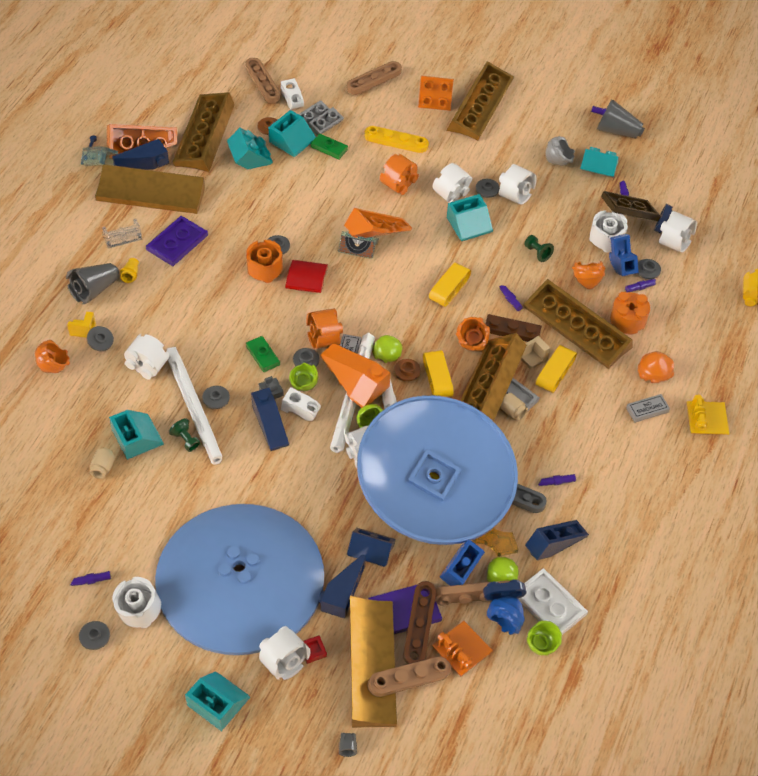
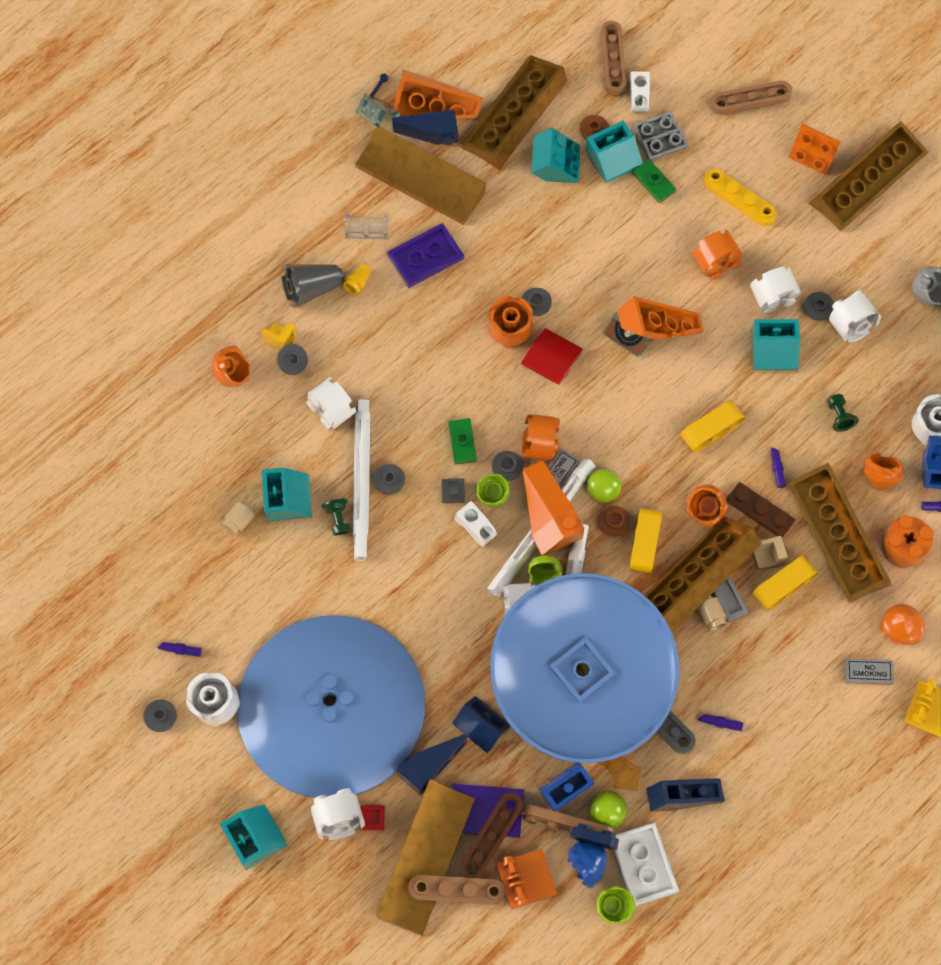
camera: 25 degrees right, 15 degrees up
dark blue slope [251,387,289,451] -> none
dark grey hose [339,733,357,757] -> none

